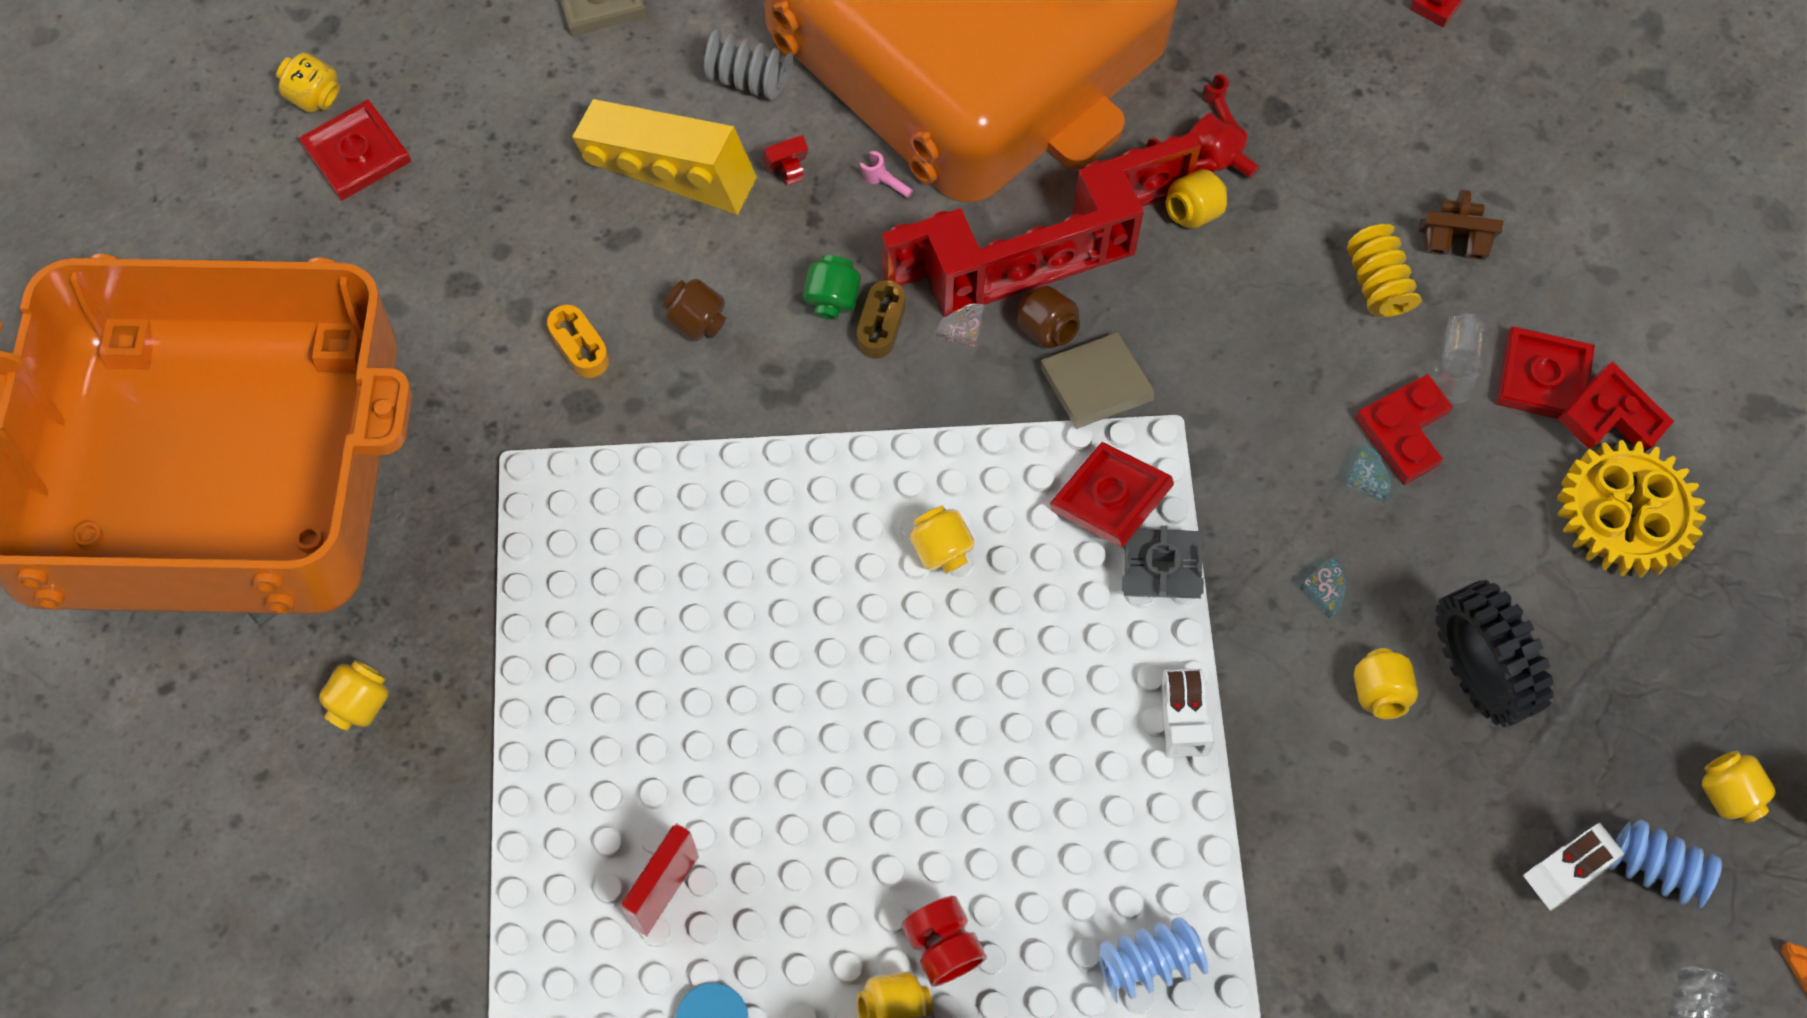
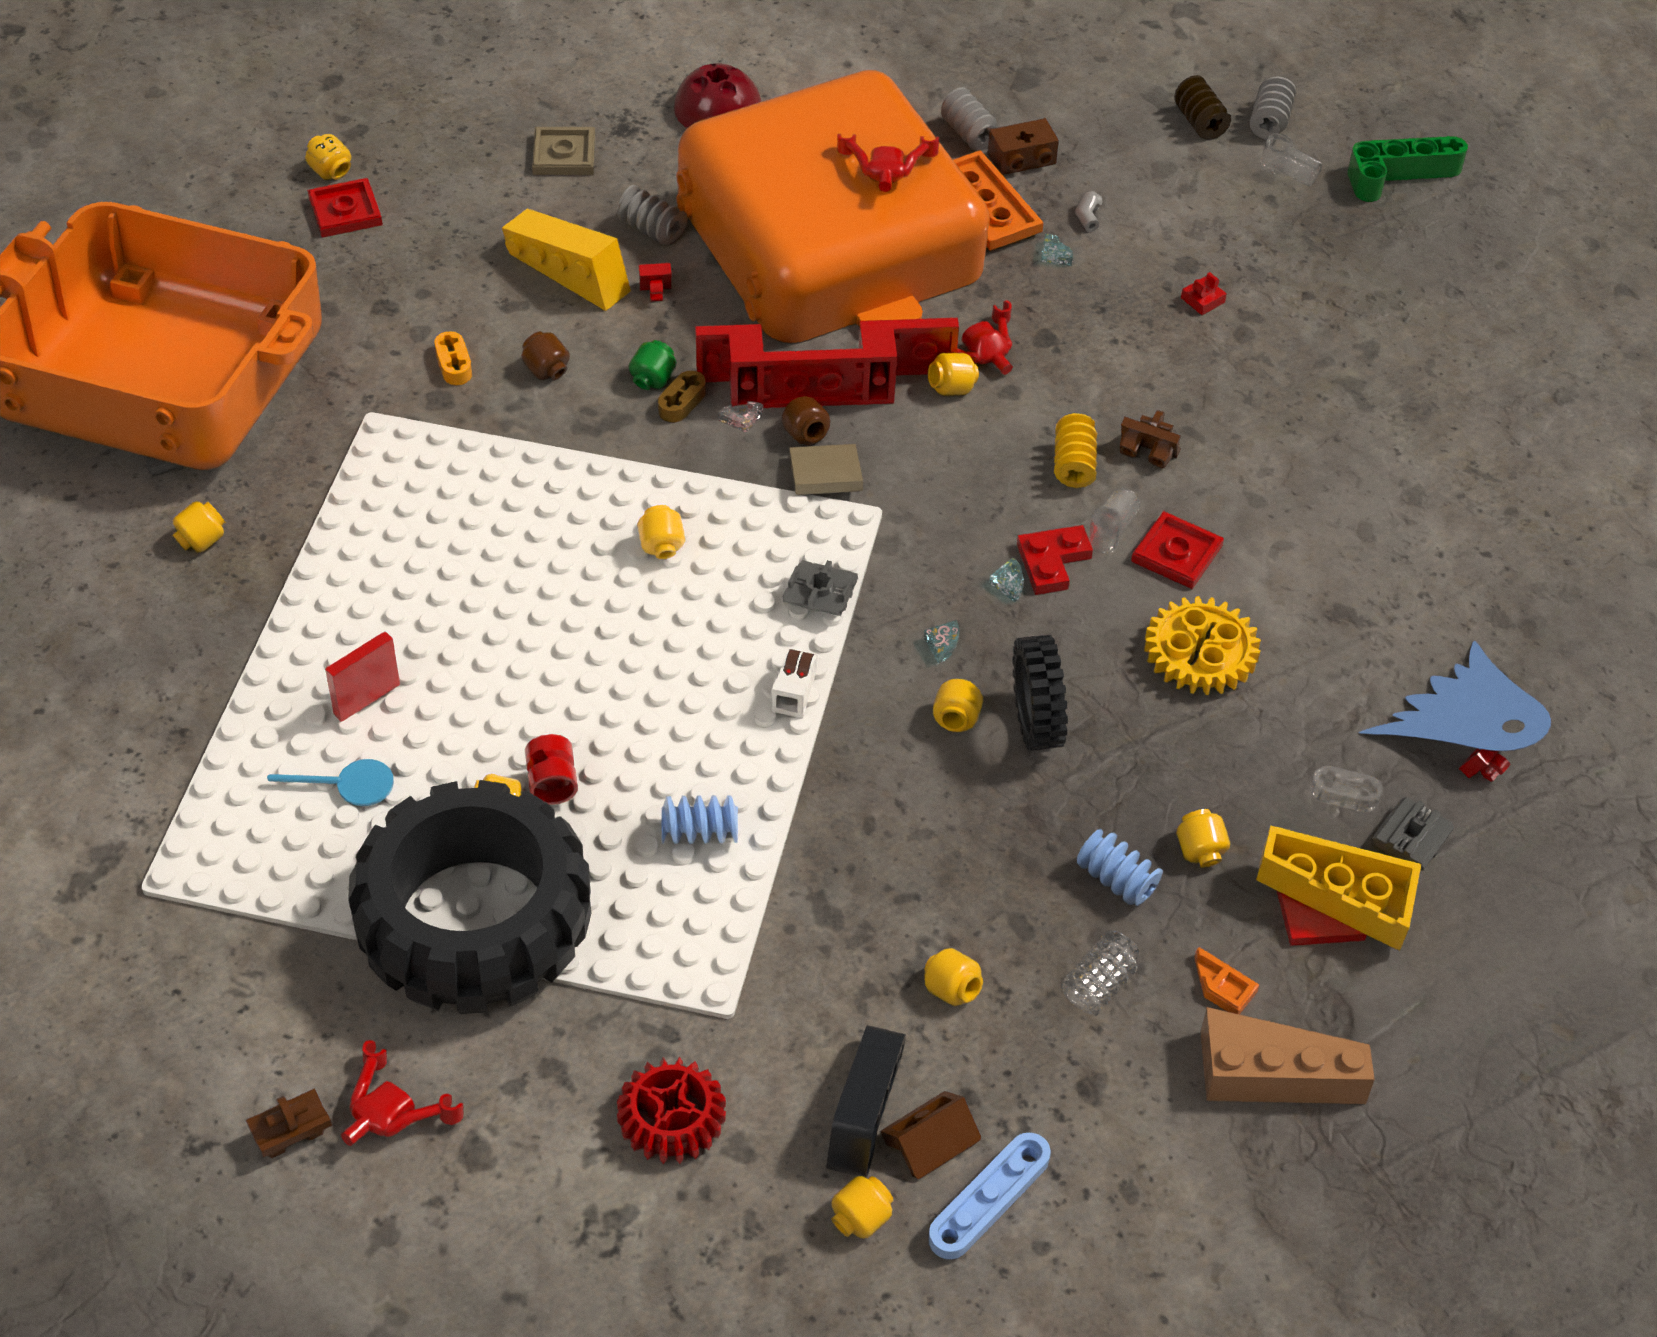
camera: 15 degrees right, 15 degrees down
bright pink hand [860,151,913,198] -> none
red tile [1050,442,1174,548] -> none
white leg [1523,823,1625,911] -> none
red plate [1558,361,1674,452] -> none

